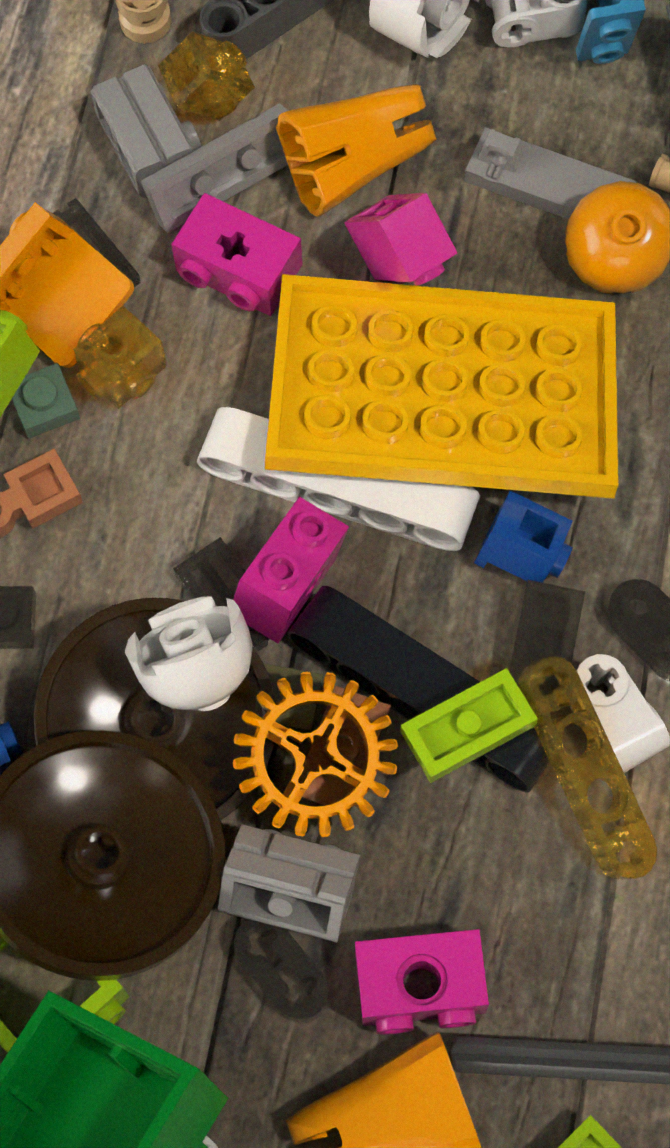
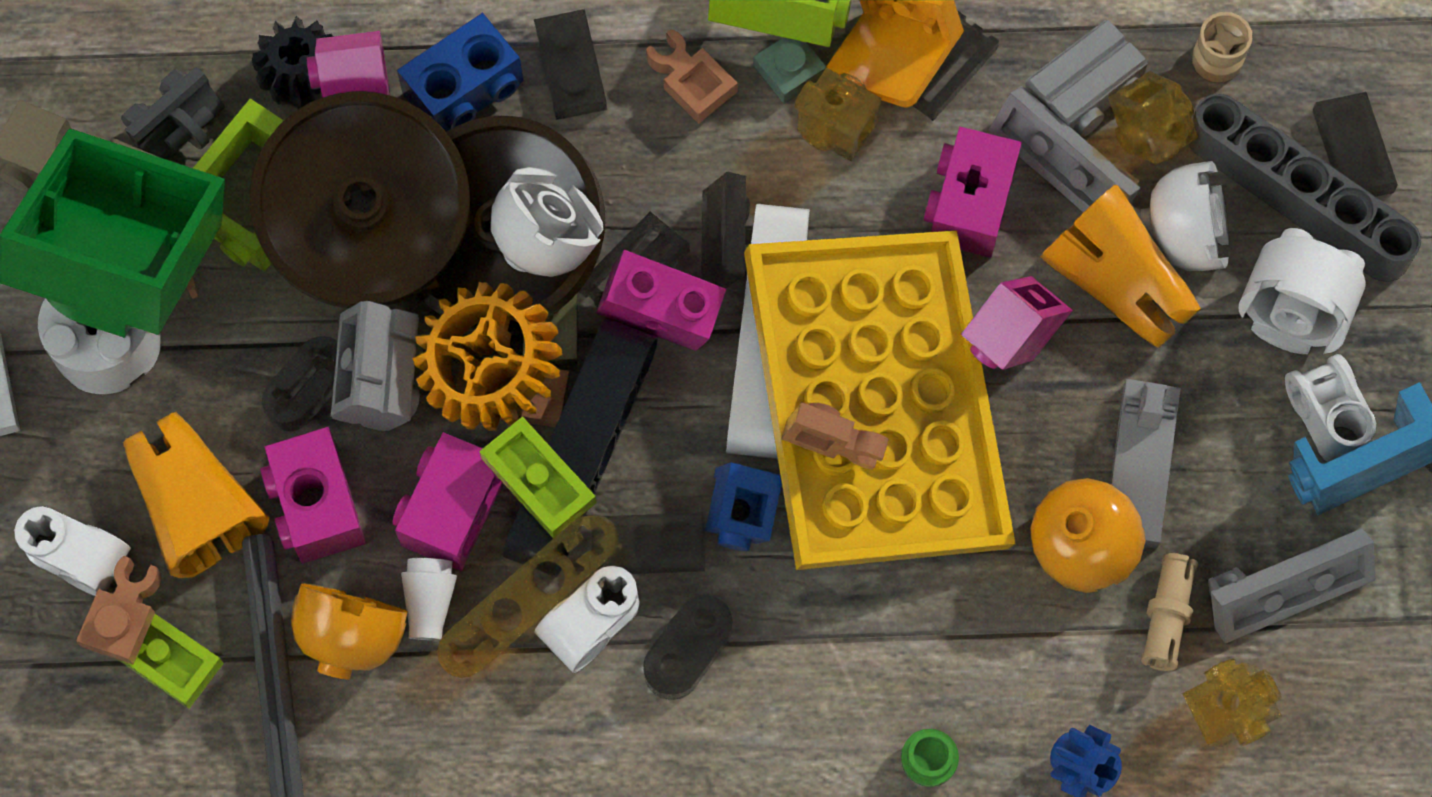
camera: 75 degrees right, 0 degrees up
none -> light orange cylinder [291,583,408,680]
none -> dark pink brick [393,432,503,571]
none -> white cone [401,558,457,641]
none -> clear smoke plate [701,172,750,288]
none -> nougat plate [781,402,889,470]
none -> white cylinder [1140,161,1229,271]

